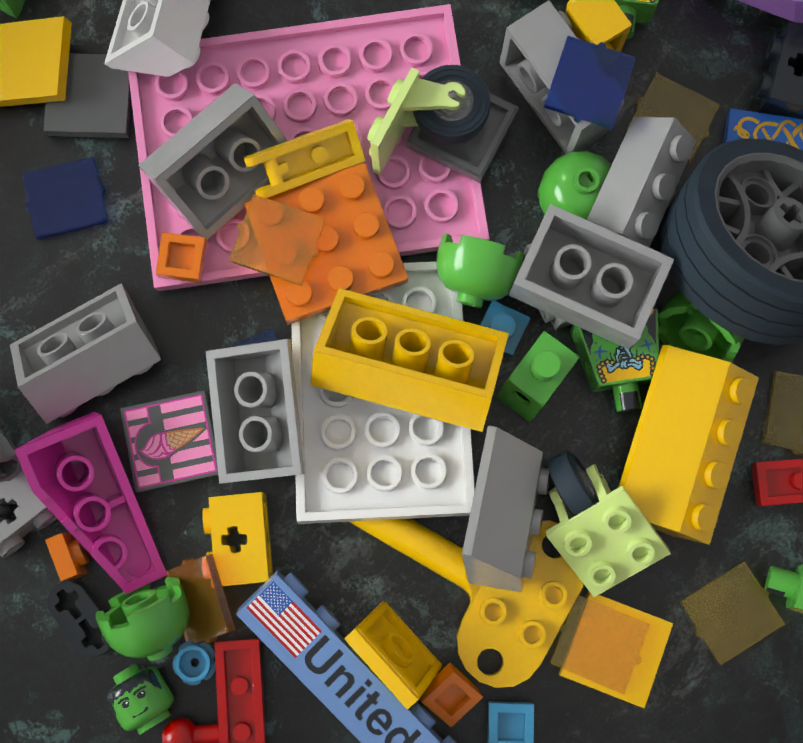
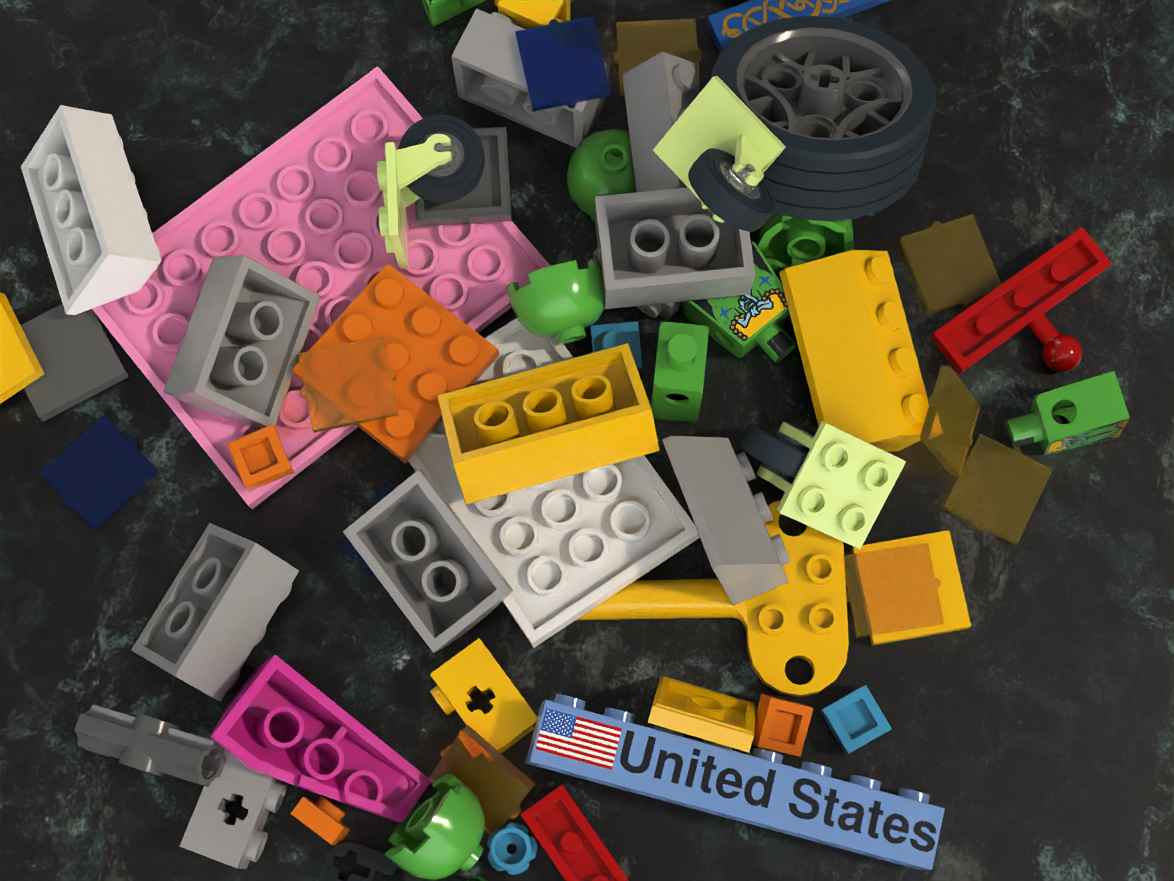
camera: 30 degrees left, 5 degrees down
tile [120,390,218,493] -> none
yellow hinge [243,119,366,200] -> none
none -> yellowish green plate [653,76,786,232]
none -> clear yellow piece [920,365,981,477]

